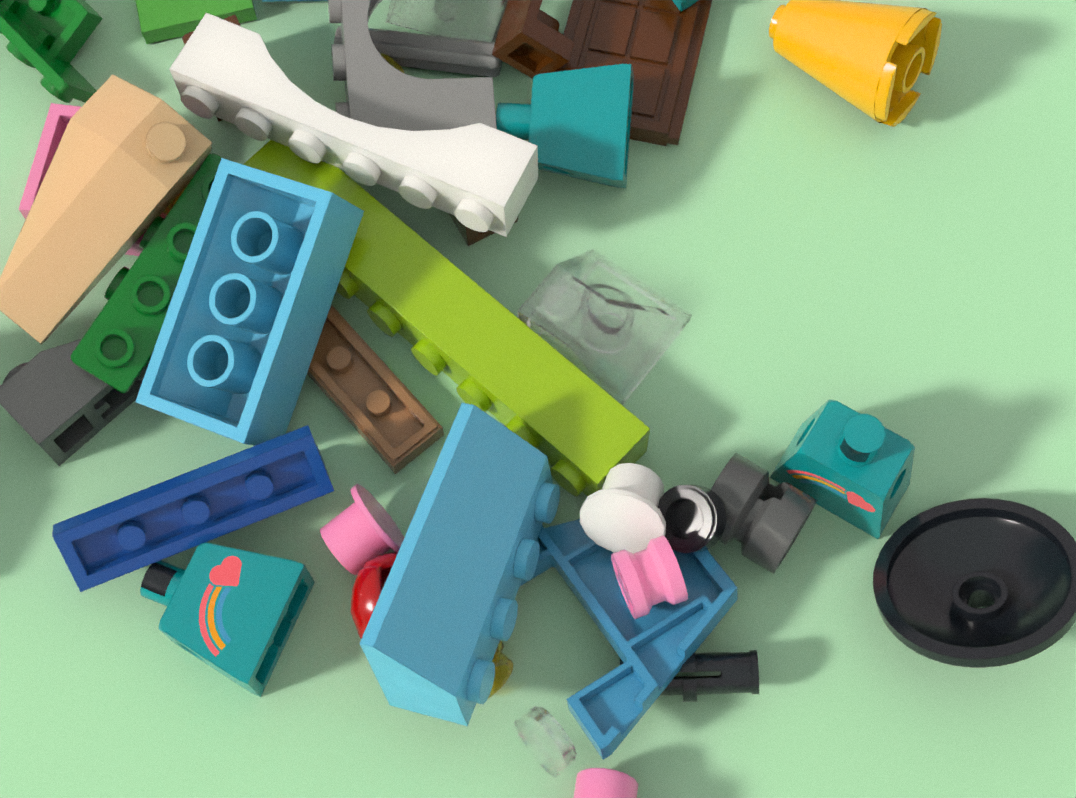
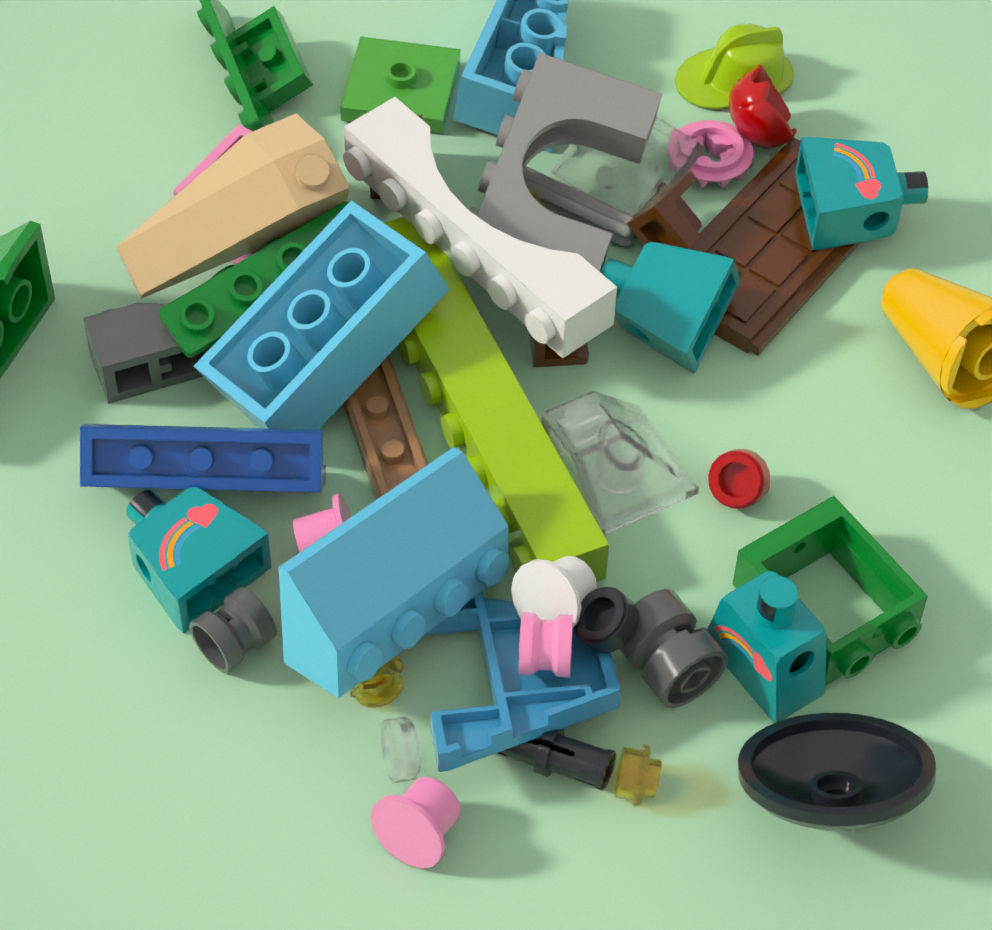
camera: 20 degrees right, 15 degrees down
none -> dark grey wheel [189,587,277,673]
none -> clear yellow plate [614,744,661,807]
none -> red tile [708,449,770,509]
none -> green window [732,496,928,686]

